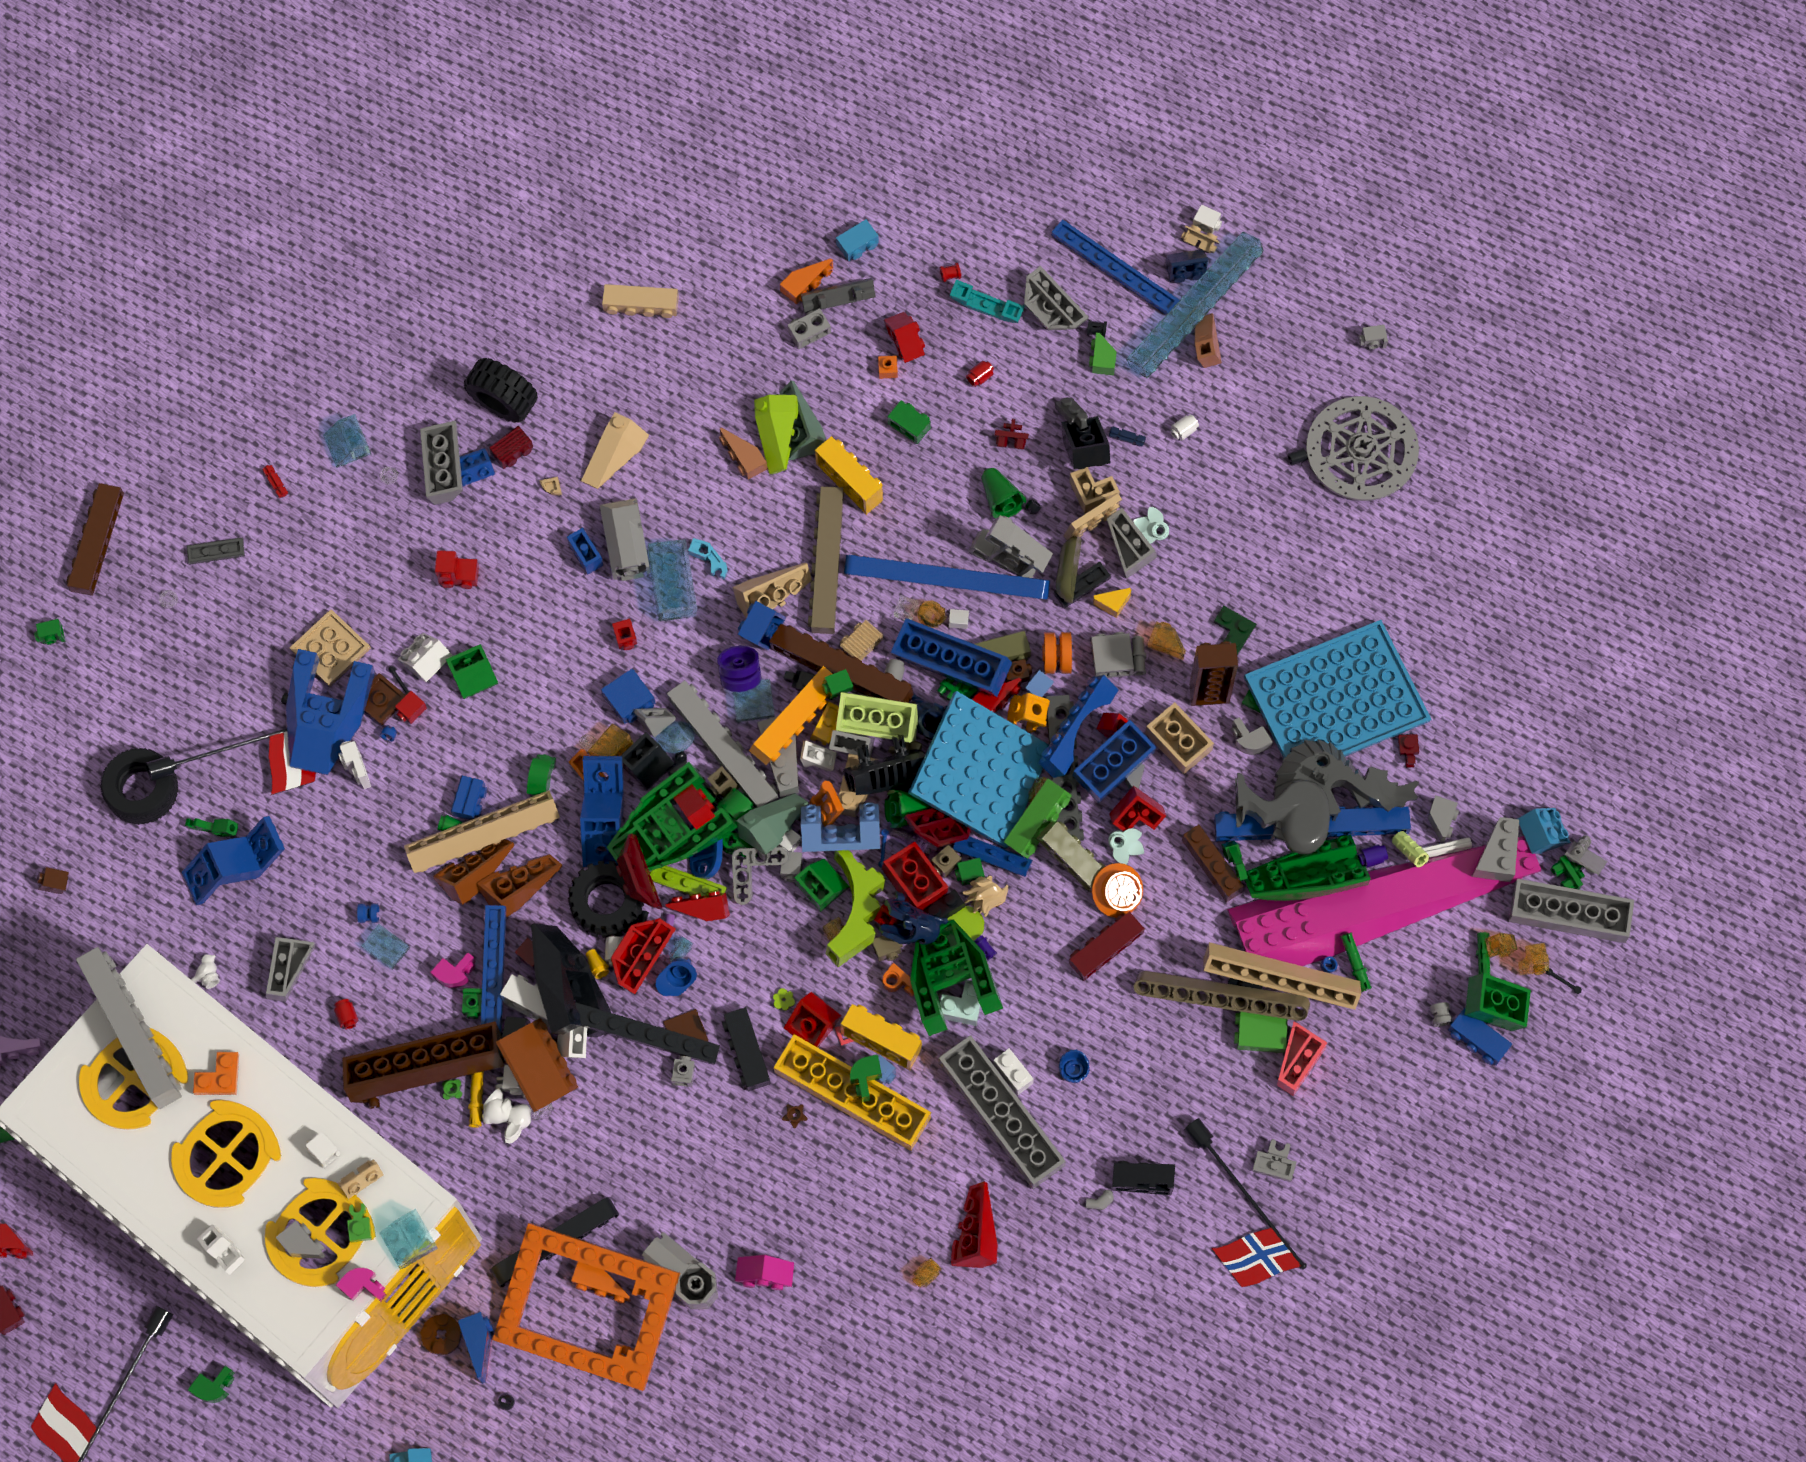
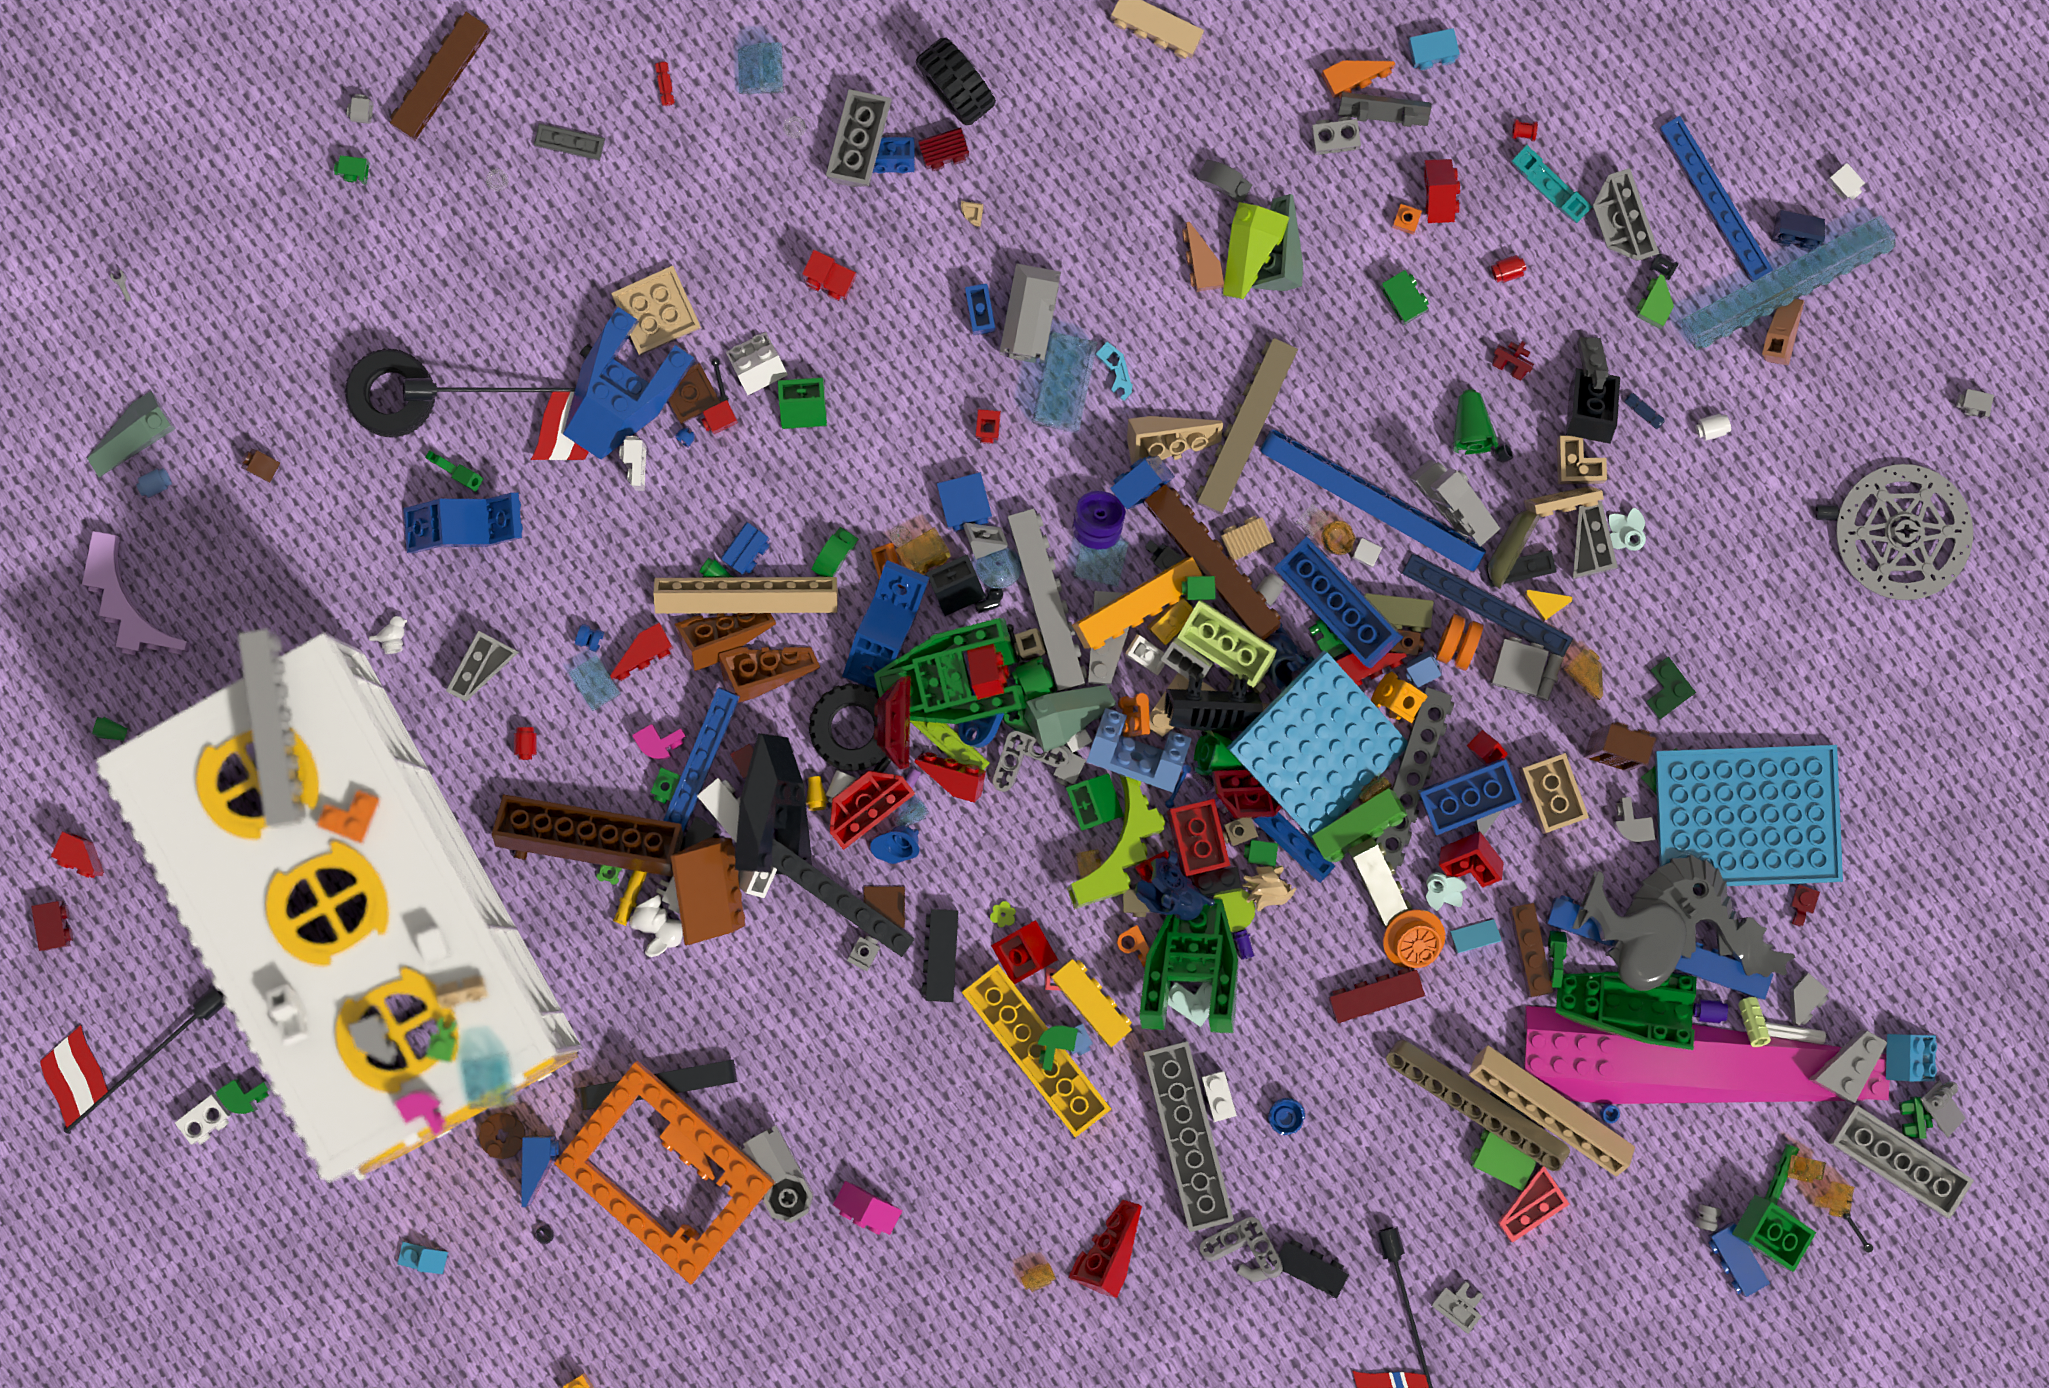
camera: 20 degrees right, 15 degrees up
tan wedge [581,412,649,489] -> none
reddish brown plate [782,1104,808,1129] -> none
yellow brick [815,436,883,515] -> none
blue arch [1038,675,1119,778] -> none
tan hinge [1181,224,1220,253] -> none
green pin [1340,932,1372,992] -> none
none -> white brick [175,1094,232,1145]
none -> light grey plate [347,94,374,124]
none -> red slope [610,623,674,681]
none -> dark grey brick [1197,159,1253,203]
none -> light grey beam [1200,1217,1283,1278]
none -> dark blue tile [1401,554,1573,657]
none -> medium azure slope [1450,919,1502,953]

